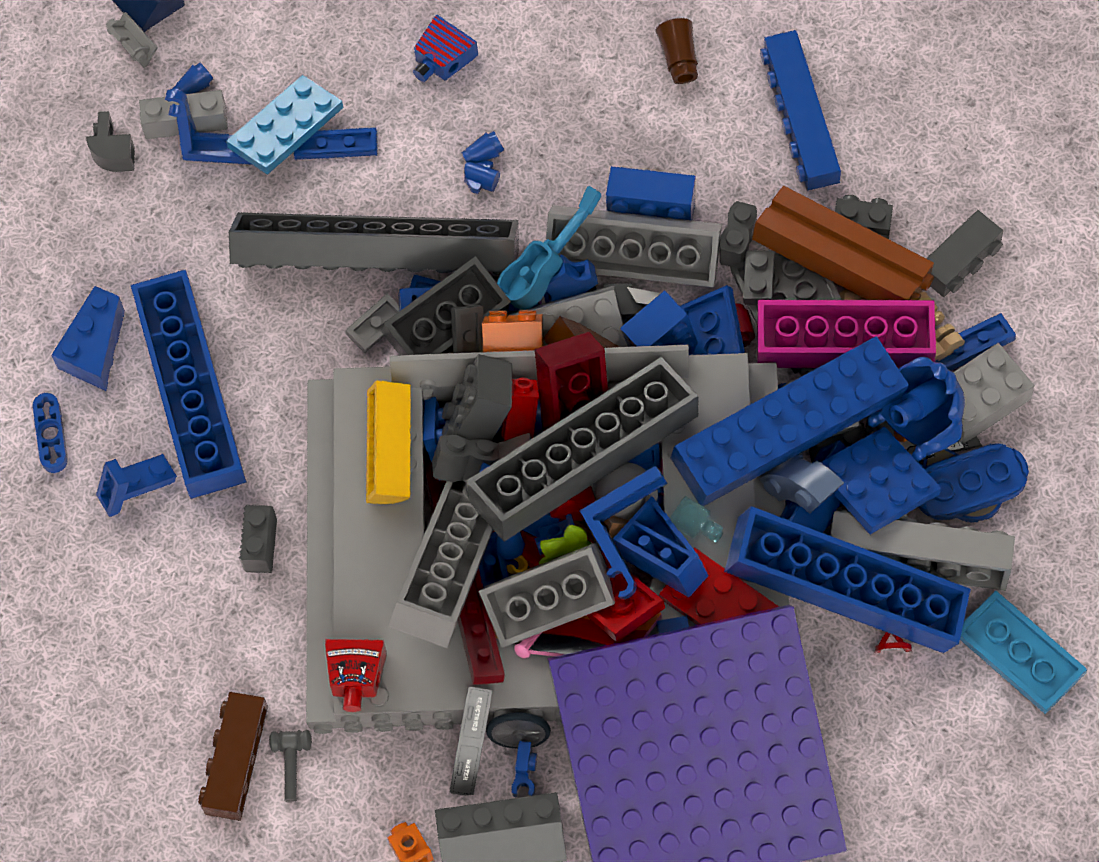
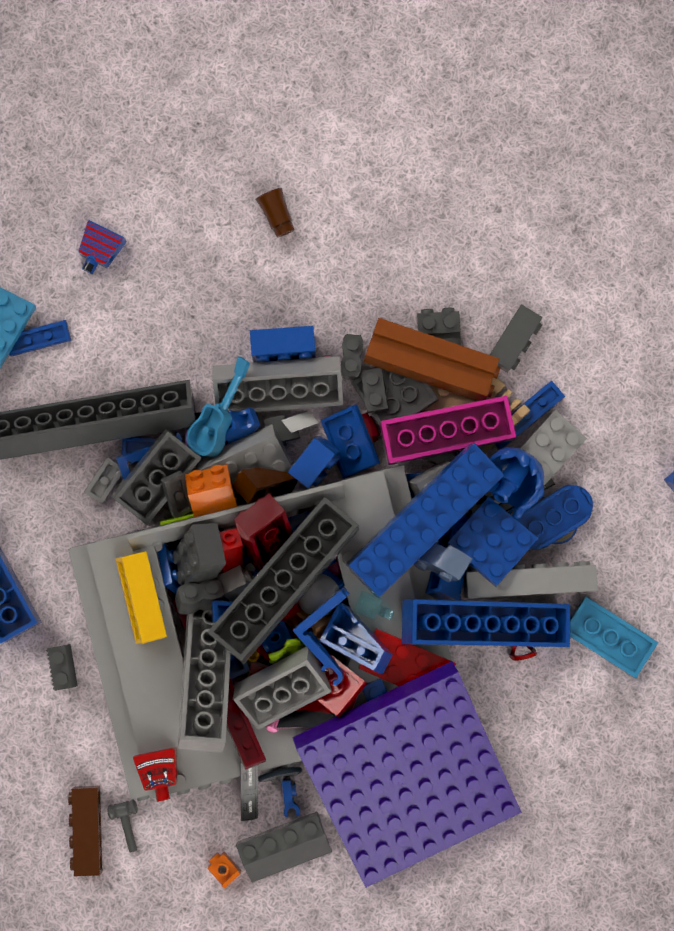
camera: 20 degrees left, 20 degrees up
blue cone [461,131,504,163] -> none
blue piece [464,160,500,194] -> none
blue brick [760,30,841,191] -> none

